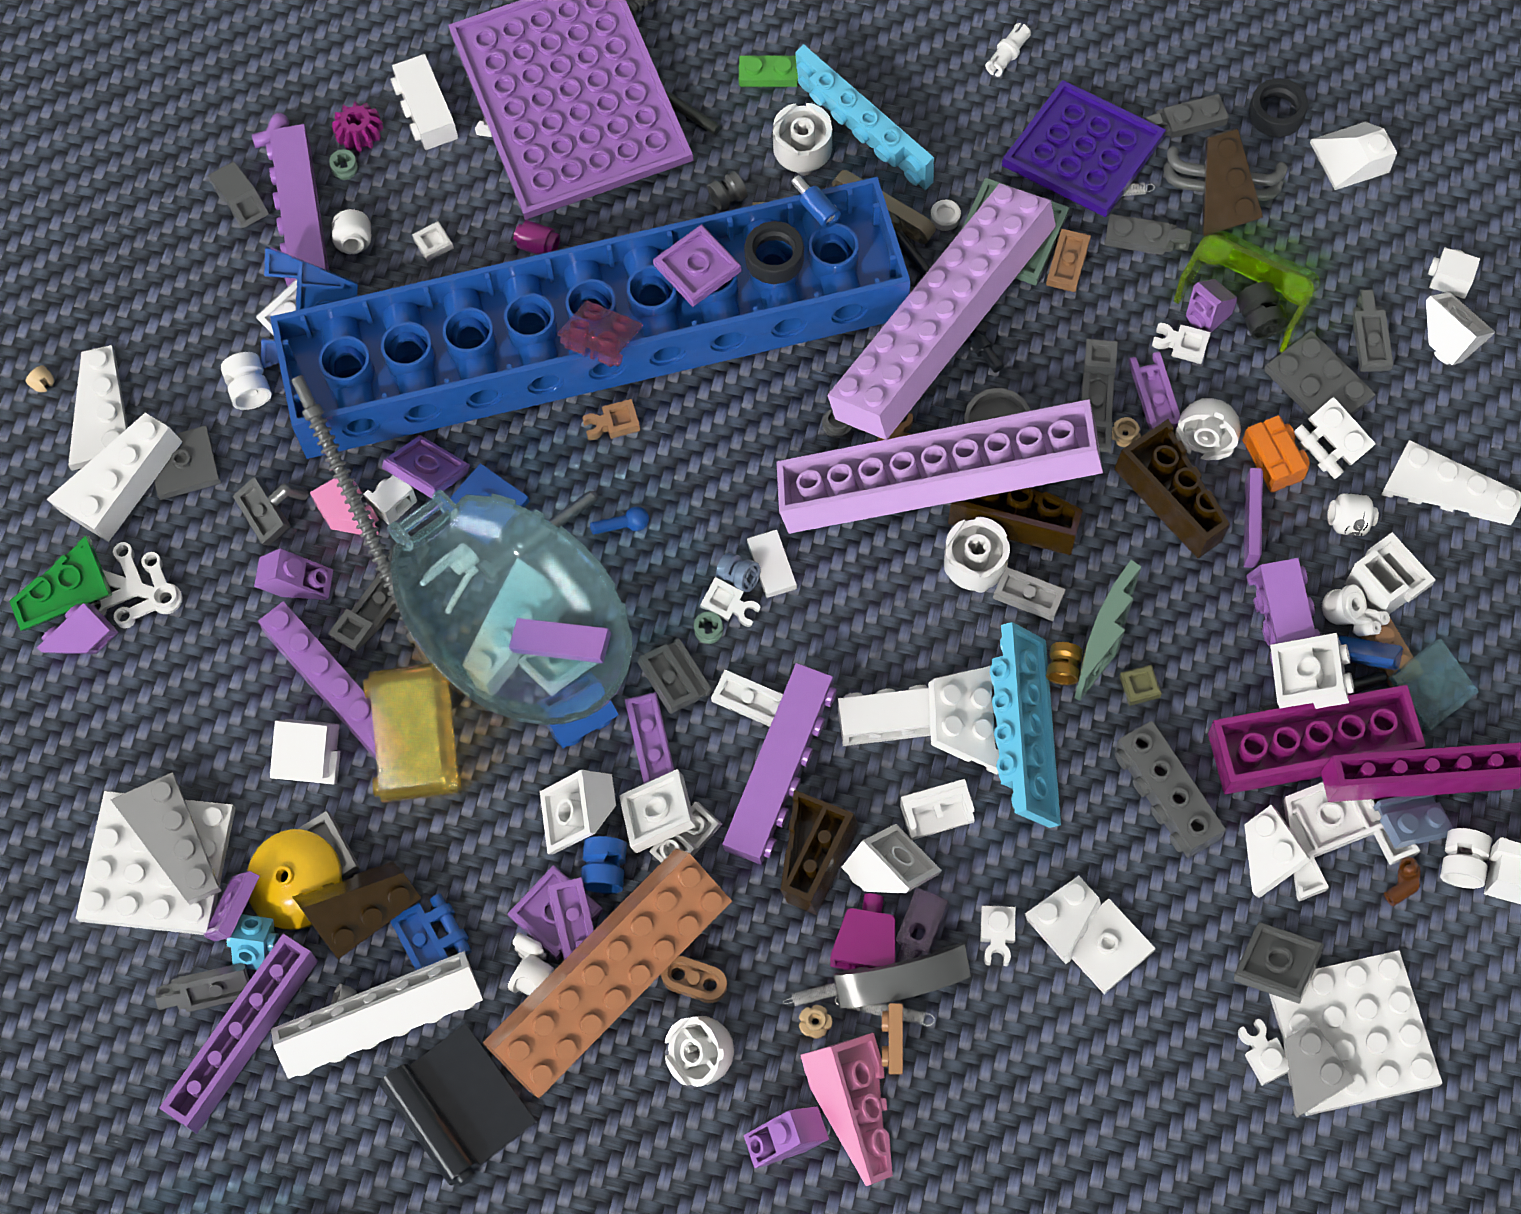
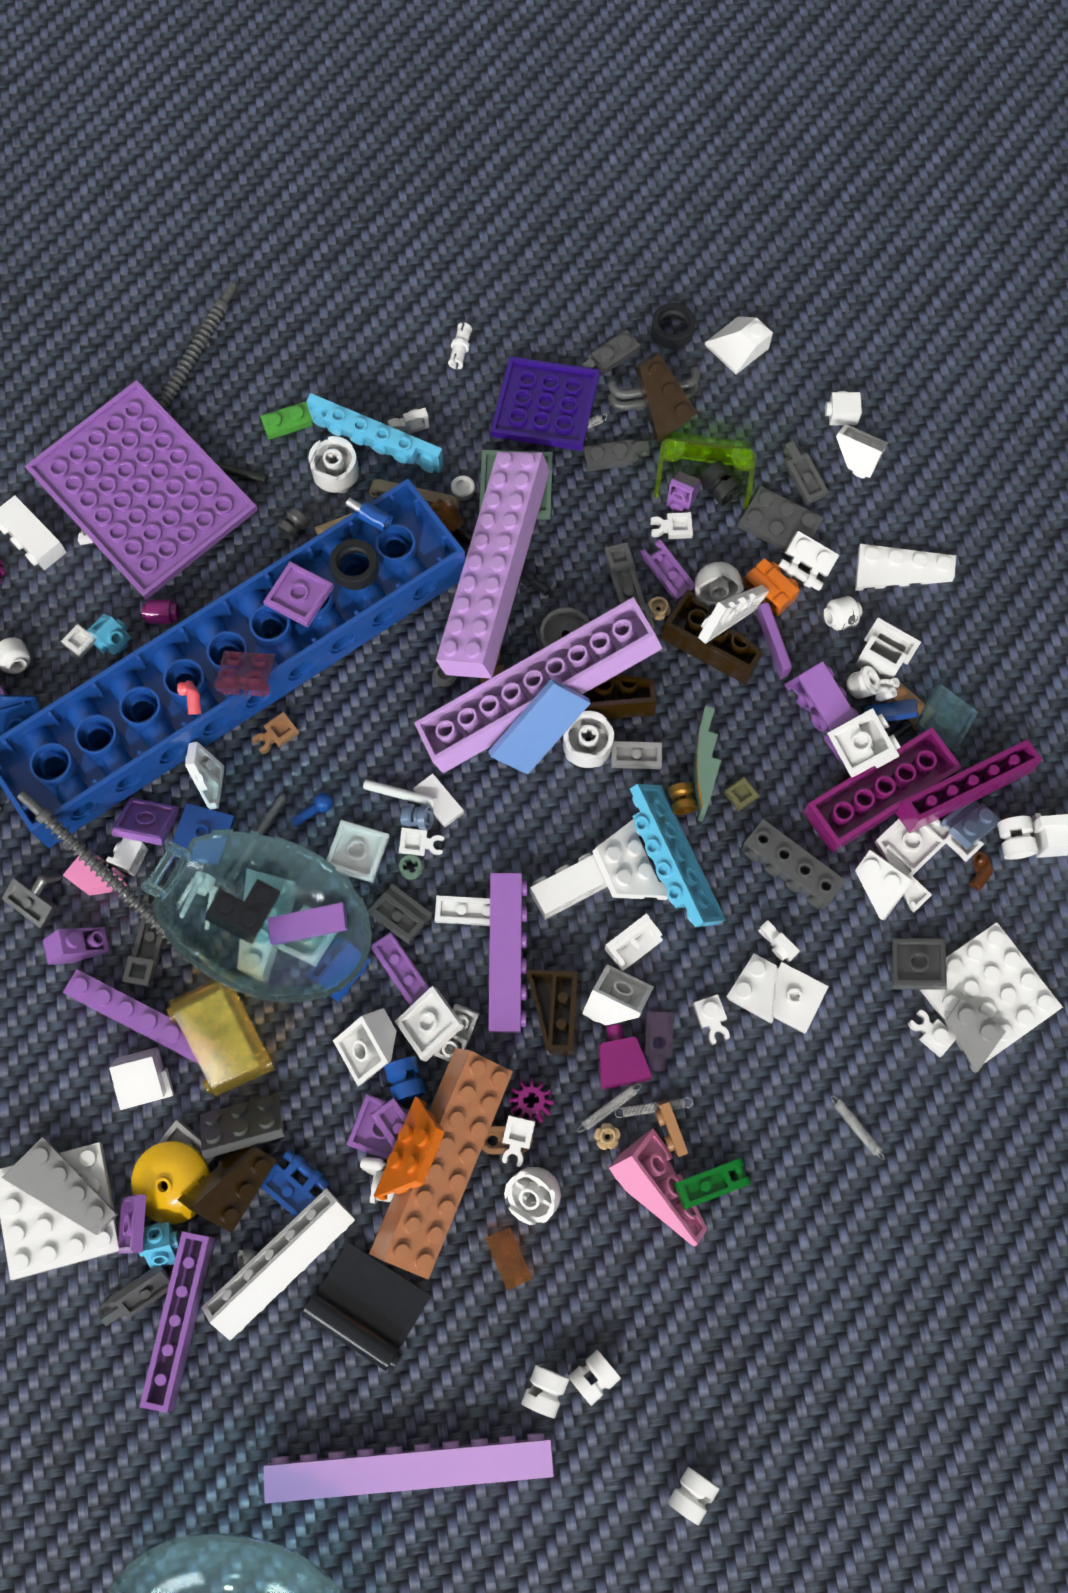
camera: 25 degrees left, 5 degrees up
medium lavender slope [744,1106,829,1169] -> none
dark grey slope [833,942,971,1008] -> none
medium nougat plate [1046,229,1091,293] -> none
none -> medium azure brick [87,614,132,655]
none -> coral arm [177,680,201,715]
none -> white wing [185,742,225,810]
none -> dark grey plate [200,1093,285,1159]
none -> black brick [205,879,281,945]
none -> white plate [324,820,390,883]
none -> white bar [363,779,437,807]
none -> orange wing [374,1097,445,1201]
none -> white plate [387,408,429,434]
none -> clear orange brick [430,498,466,533]
none -> clear orange plate [485,1227,532,1291]
none -> medium blue tile [488,678,591,774]
none -> white plate [502,1115,536,1167]
none -> magenta gear [508,1078,554,1123]
none -> green plate [674,1158,752,1210]
none -> white wing [698,585,769,644]
none -> white plate [758,920,800,963]
none -> white piece [831,1096,884,1160]

